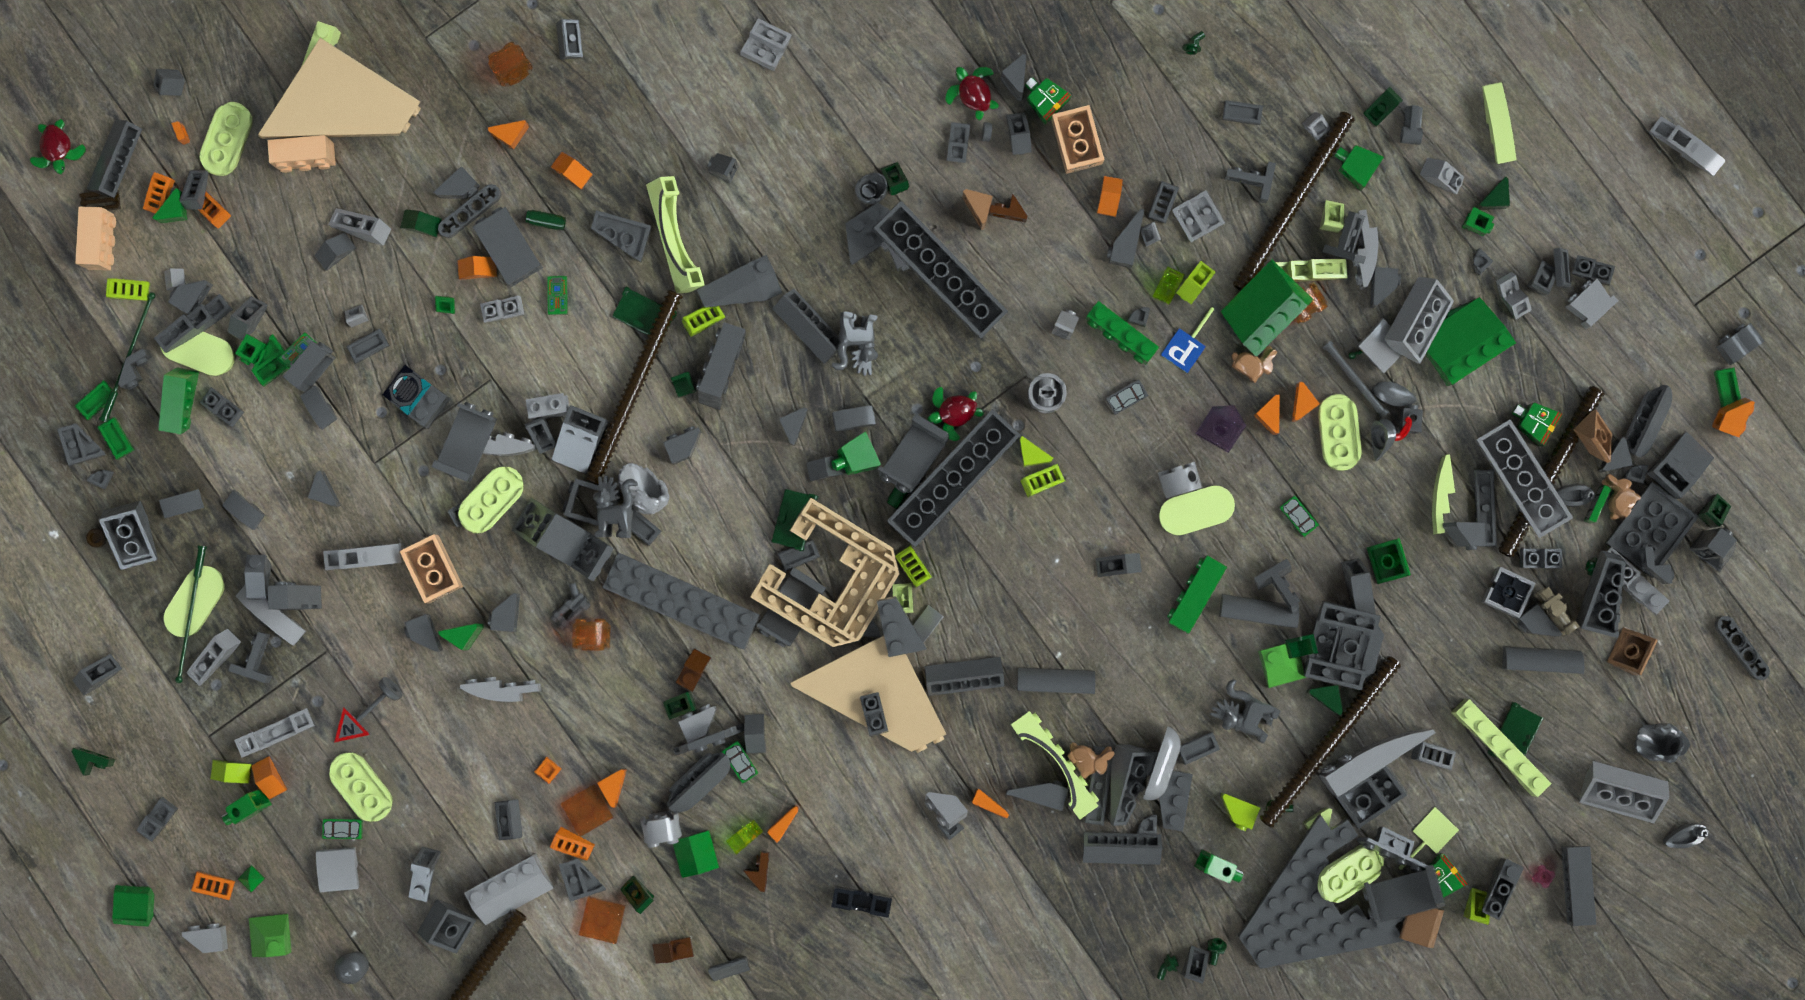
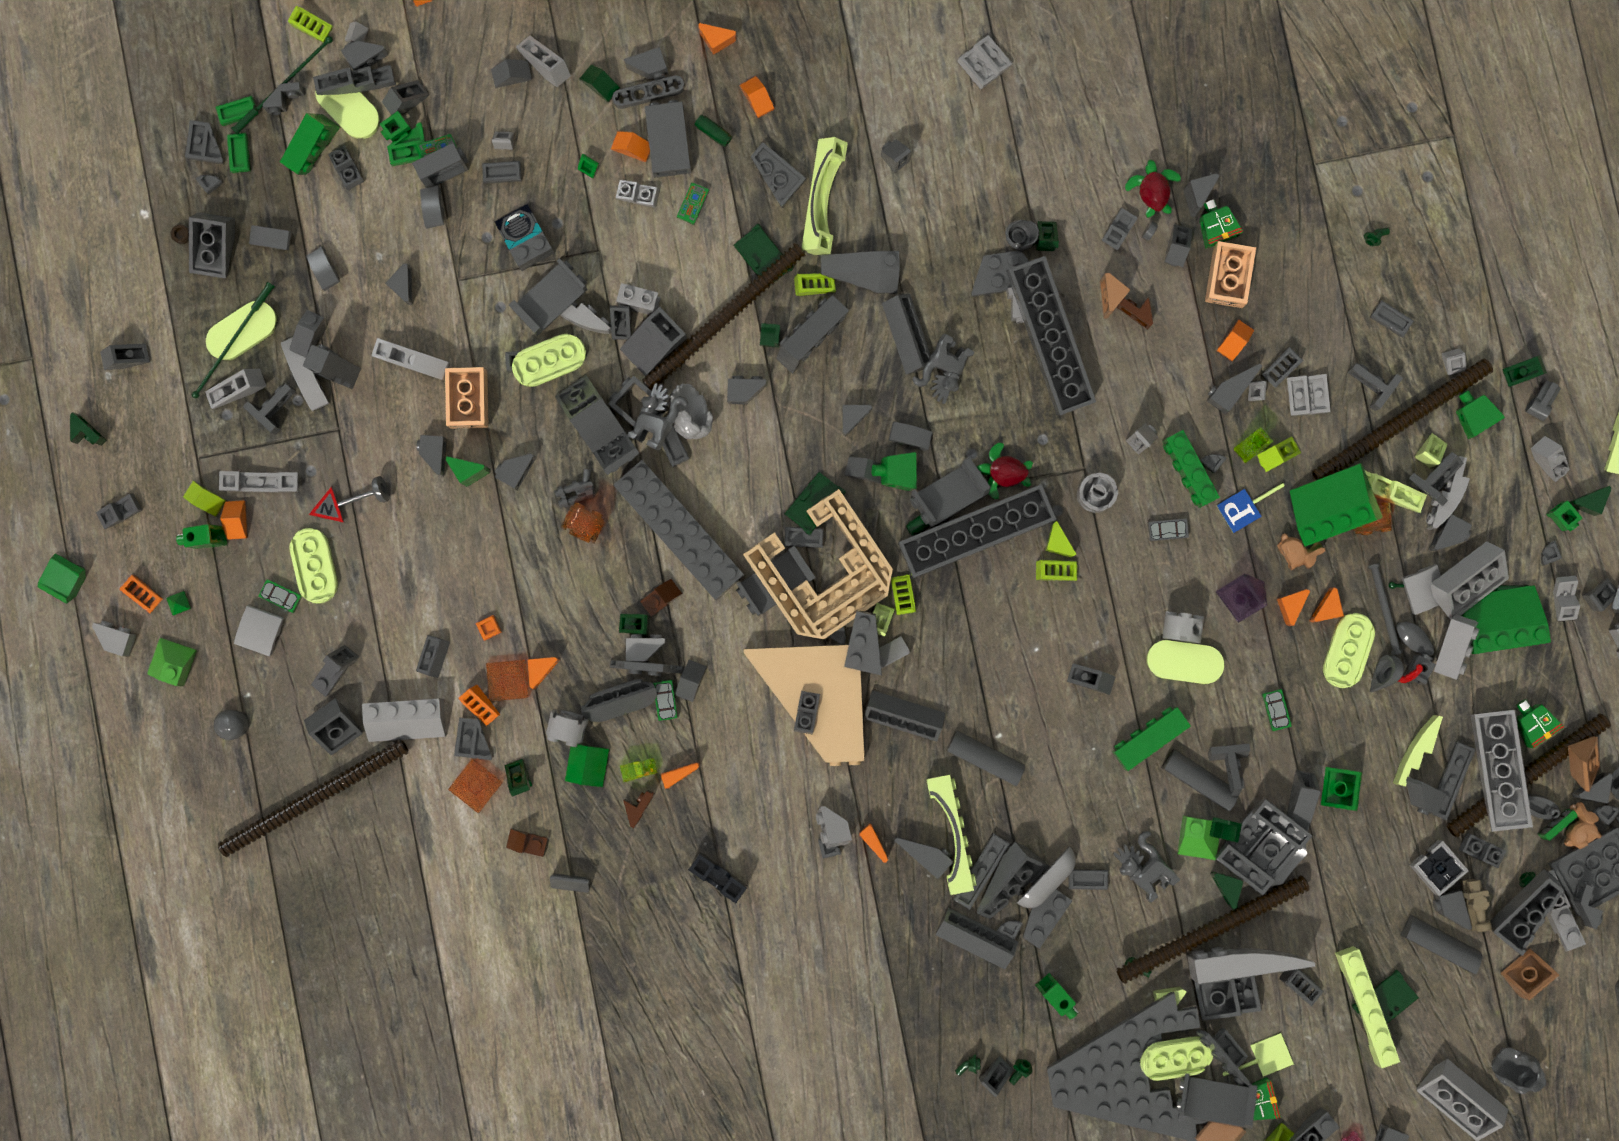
camera: 25 degrees right, 0 degrees up
light grey slope [460,677,541,702] -> none
medium nougat animal [1068,742,1115,779] -> none
lime slope [1221,793,1260,831] -> none
none -> light grey brick [1434,614,1480,680]

